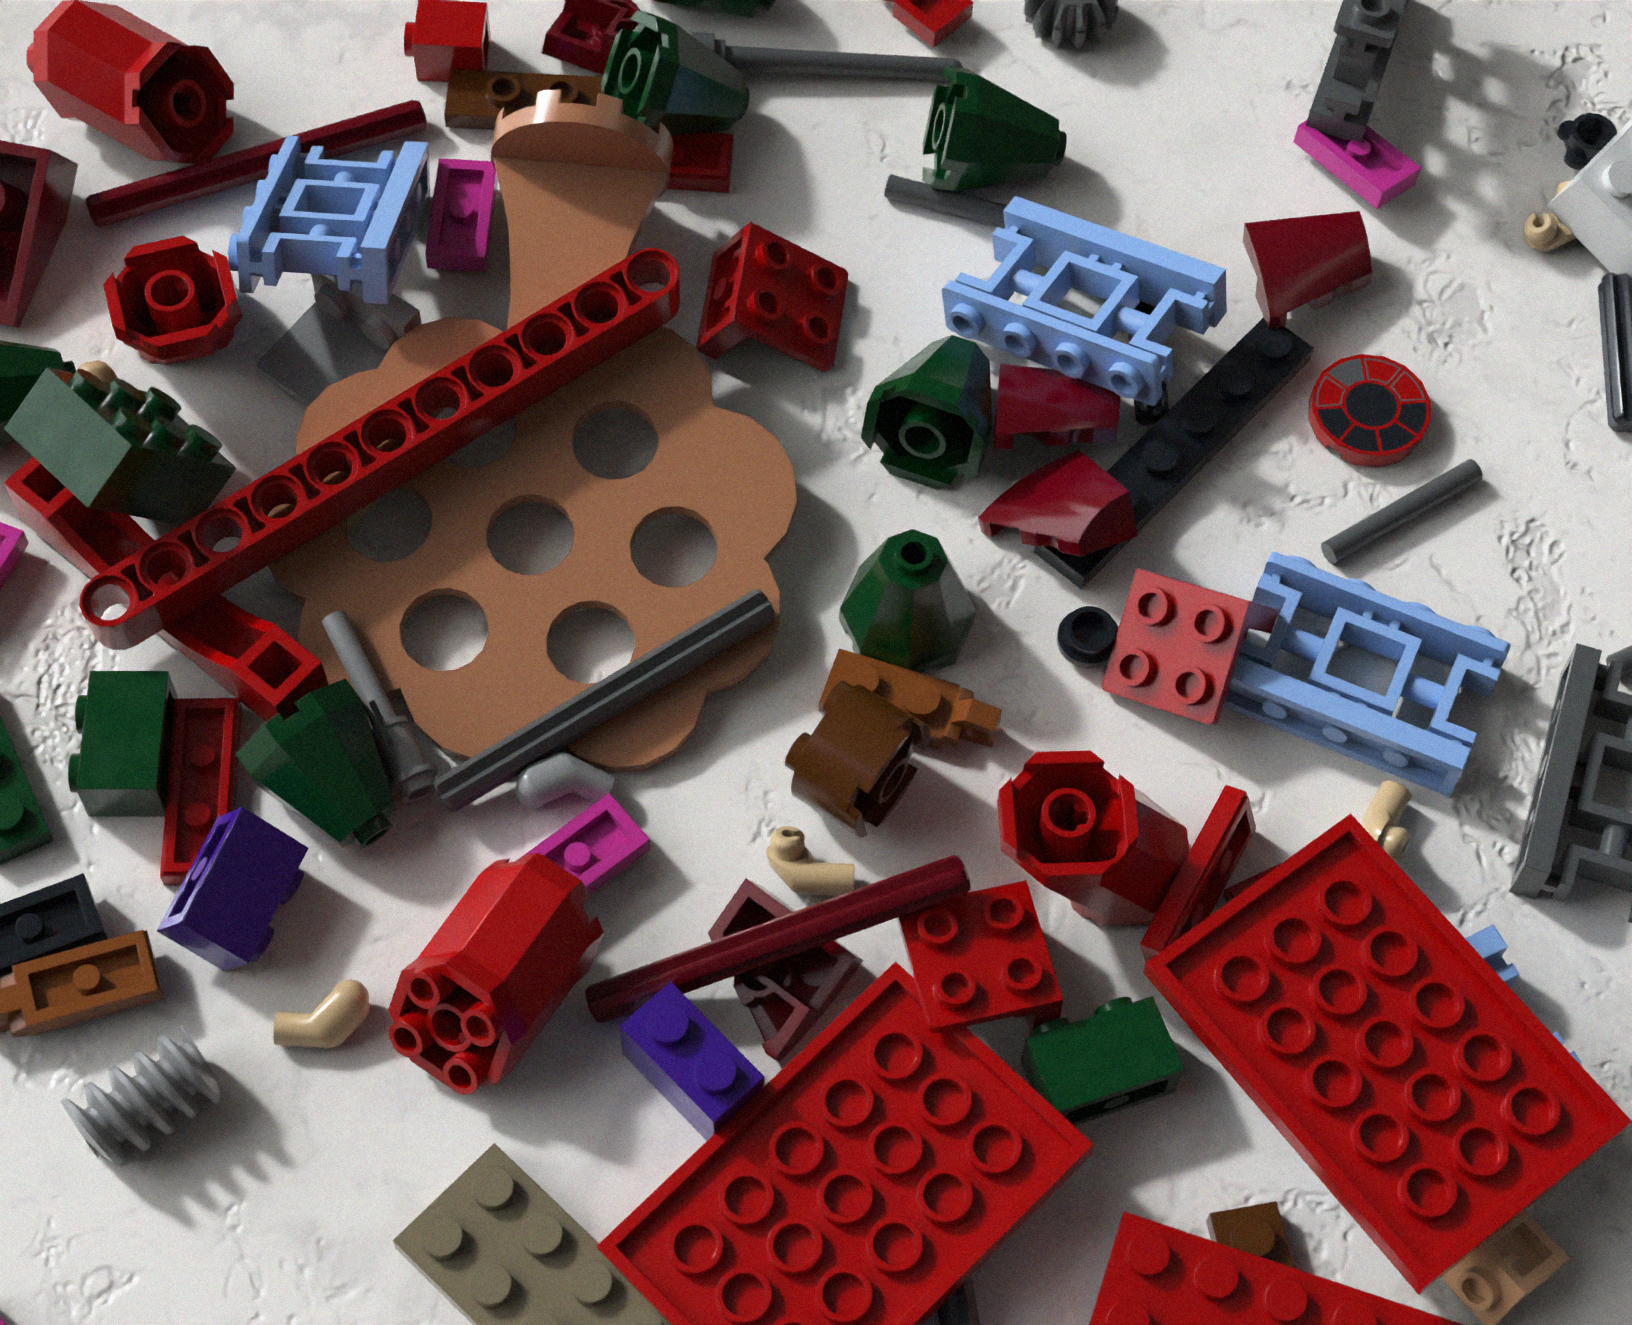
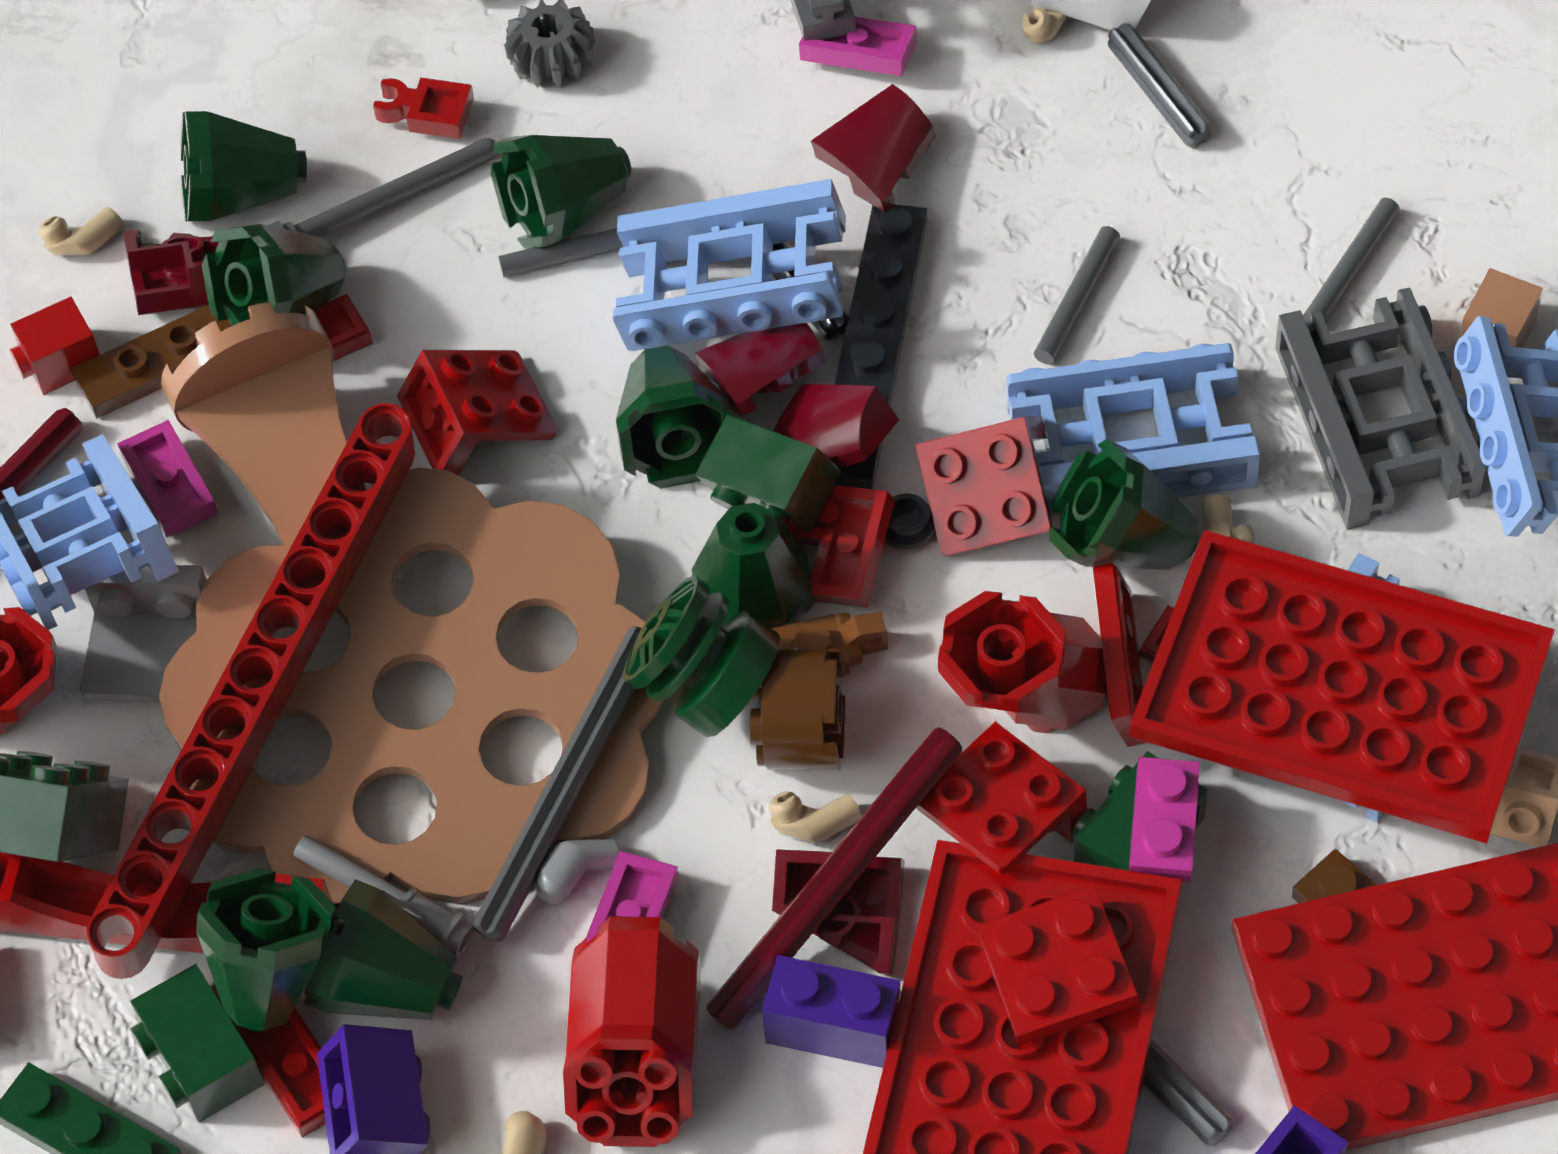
camera: 25 degrees left, 5 degrees down
tile [1308,354,1431,467] -> none
none -> dark green cone [196,868,336,1031]
none -> dark green wheel [622,575,781,738]
none -> dark green brick [695,415,842,532]
none -> red plate [787,485,895,608]
none -> red plate [976,885,1139,1046]
none -> dark green cone [1049,439,1199,570]
none -> dark pink plate [1129,757,1200,883]

